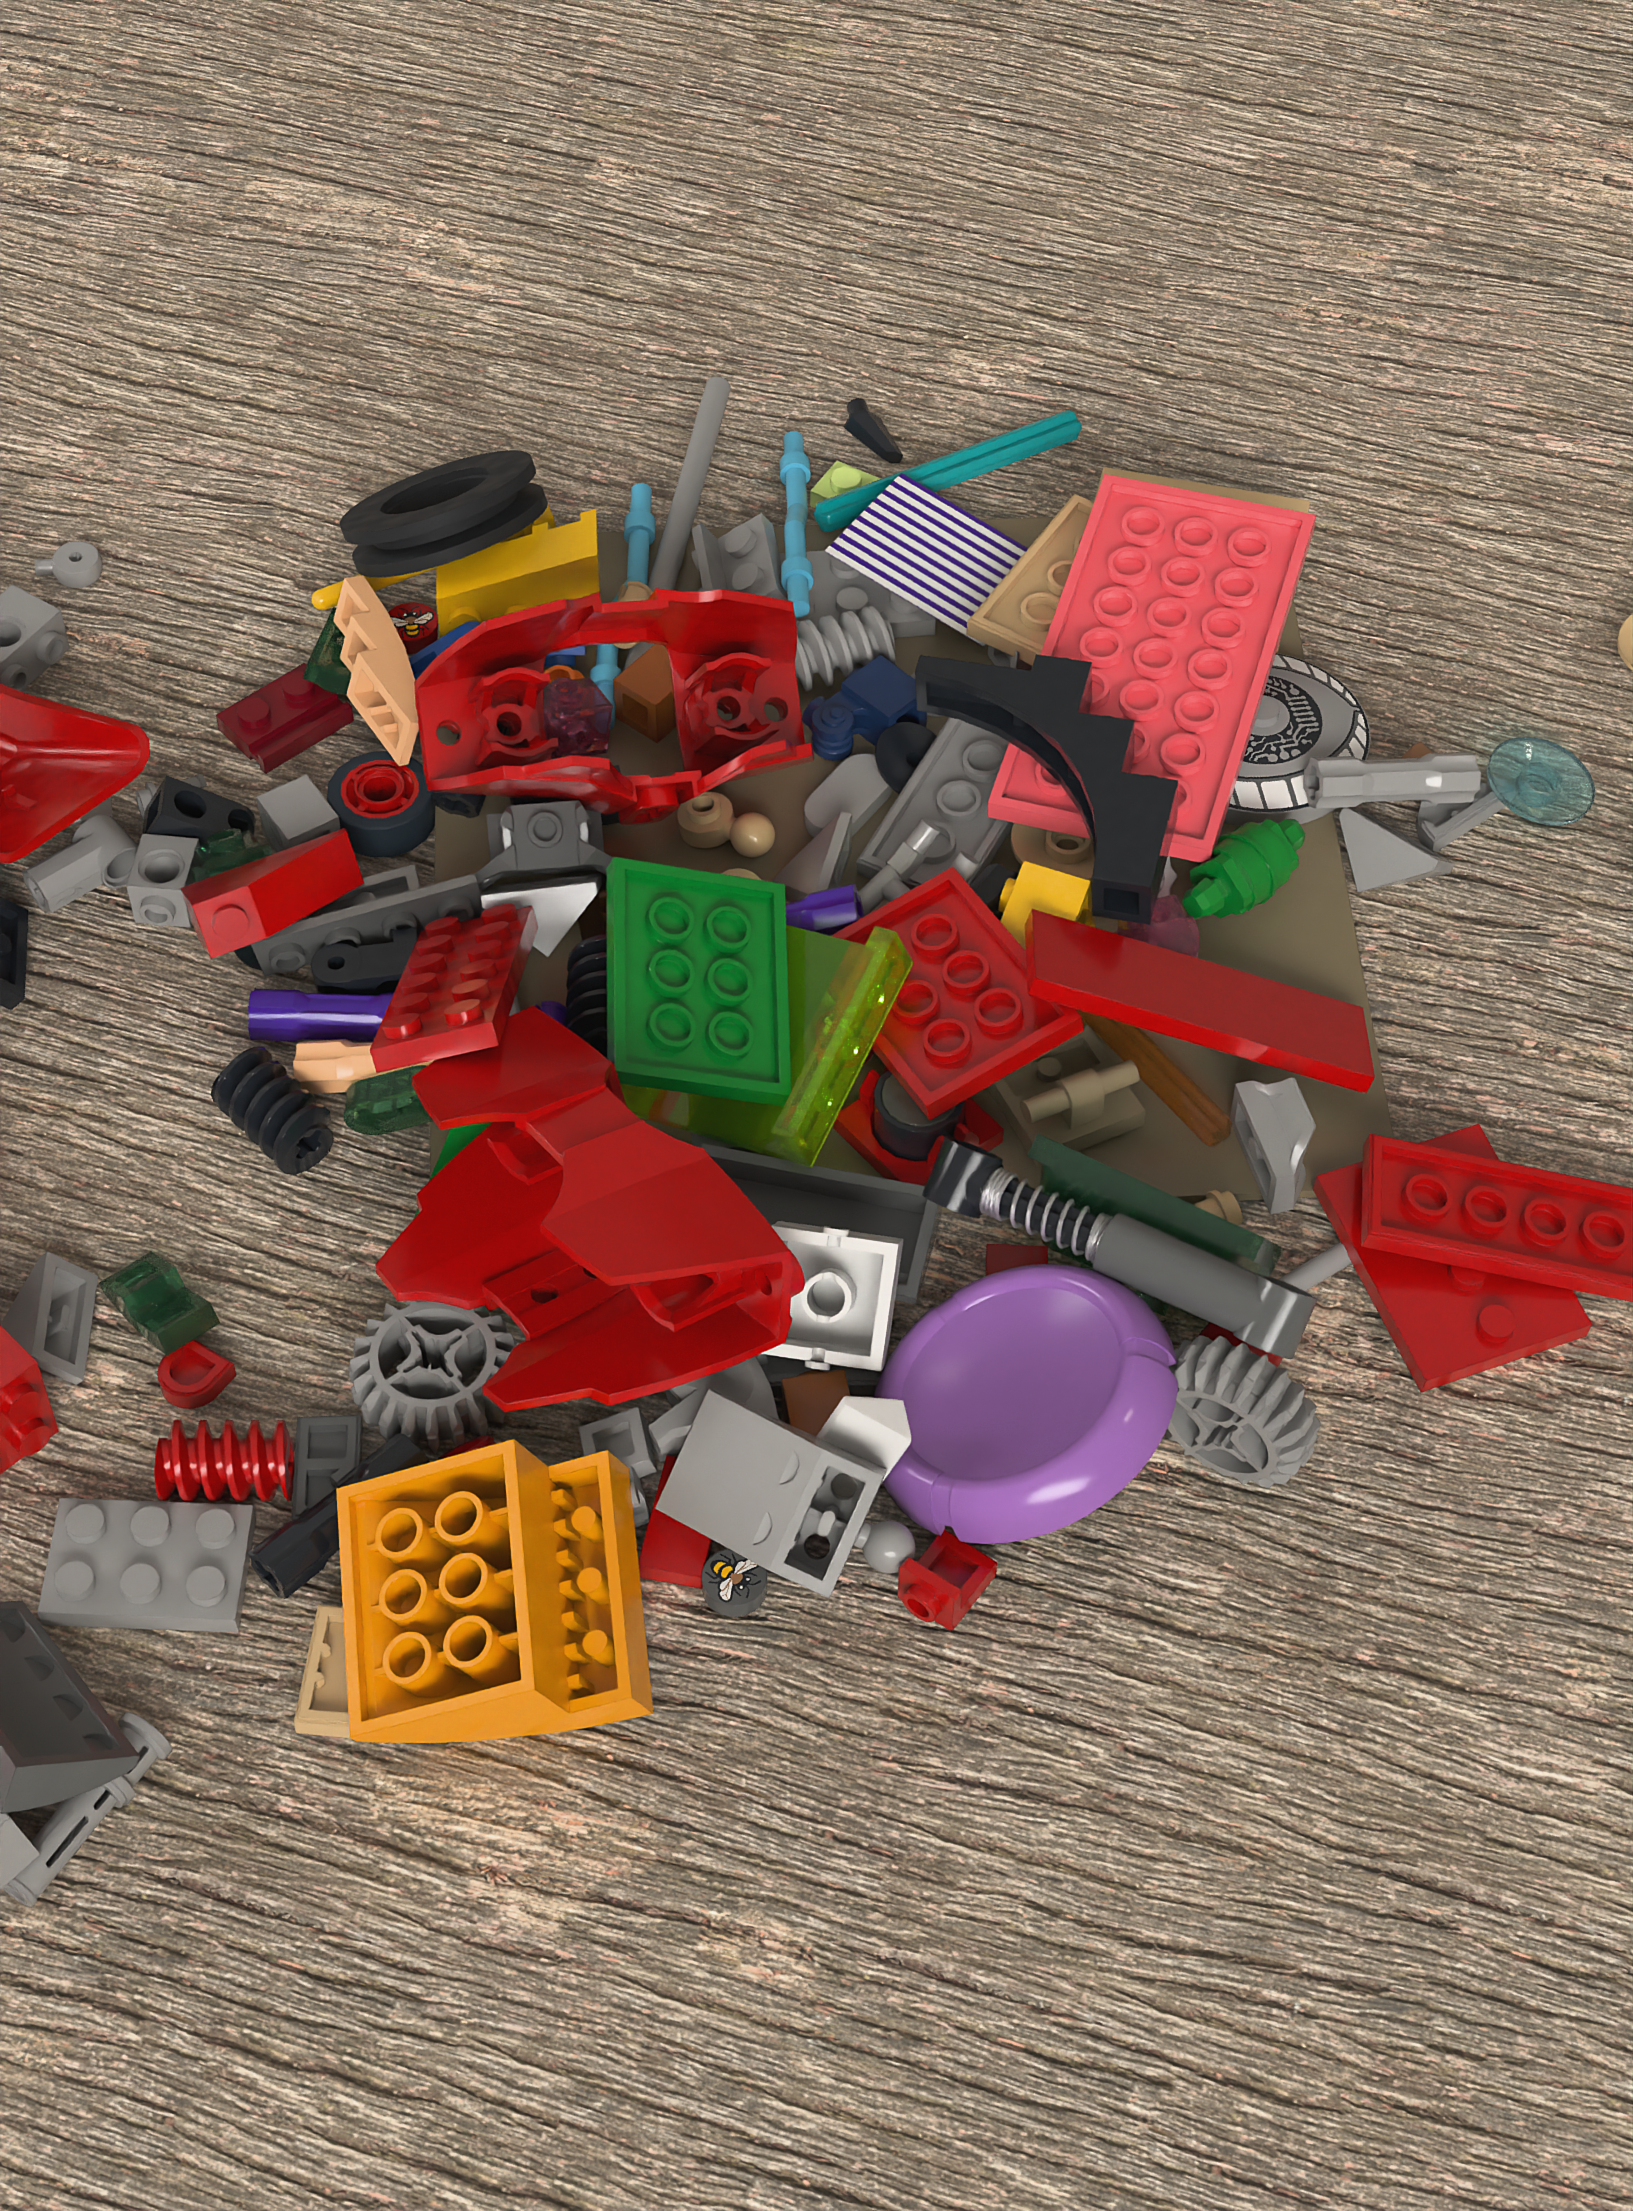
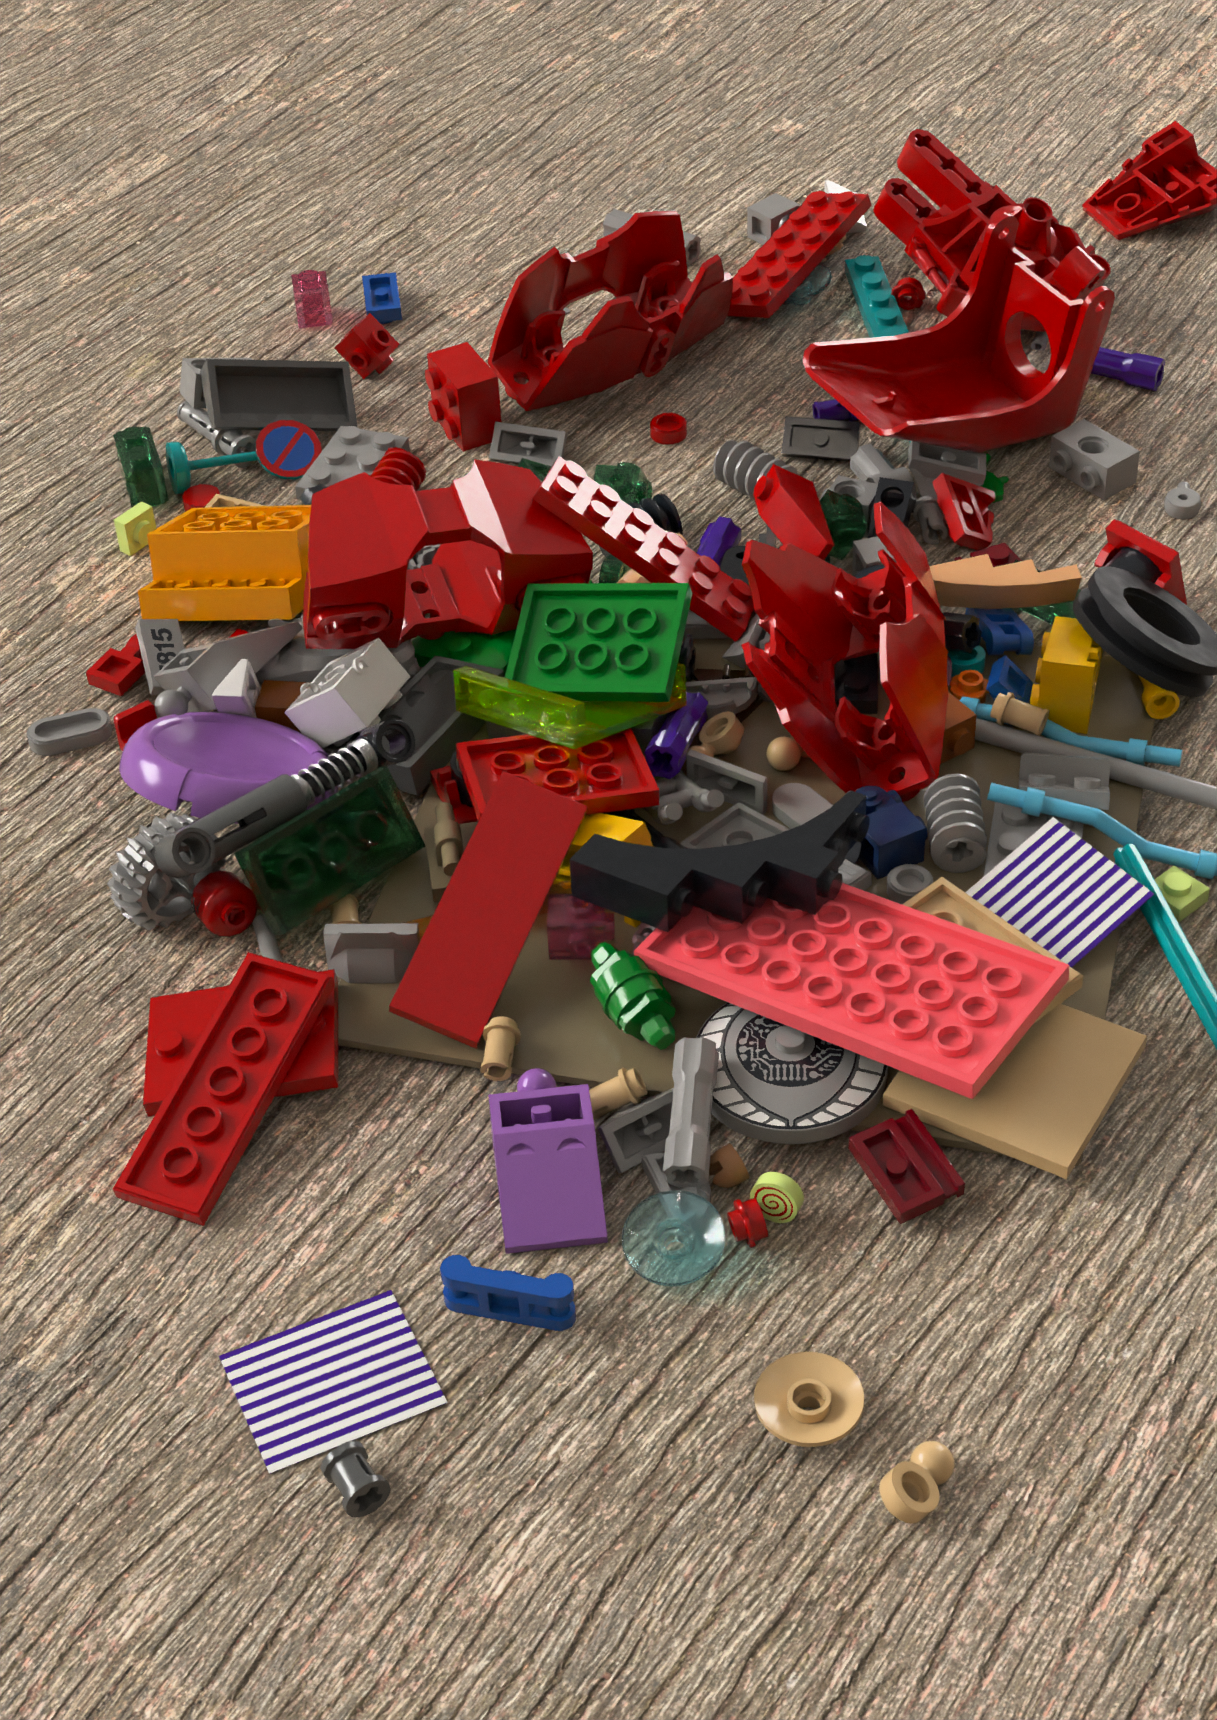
camera: 110 degrees right, 10 degrees down
none -> light grey tile [27,708,112,756]
none -> red plate [86,634,145,696]
none -> clear green brick [113,426,169,508]
none -> yellowish green plate [114,501,156,556]
none -> light grey tile [135,619,185,695]
none -> piece [166,420,322,494]
none -> red tile [182,484,220,512]
none -> tan pin [480,1016,521,1081]
none -> medium lavender slope [488,1068,608,1254]
none -> tan pin [589,1067,647,1121]
none -> clear green brick [594,462,653,504]
none -> light grey piece [713,440,798,500]
none -> red plate [727,1198,768,1248]
none -> yellowish green tile [750,1172,804,1223]
none -> dark red plate [848,1109,965,1225]
none -> red wing [932,473,995,551]
none -> red piece [1094,519,1187,605]

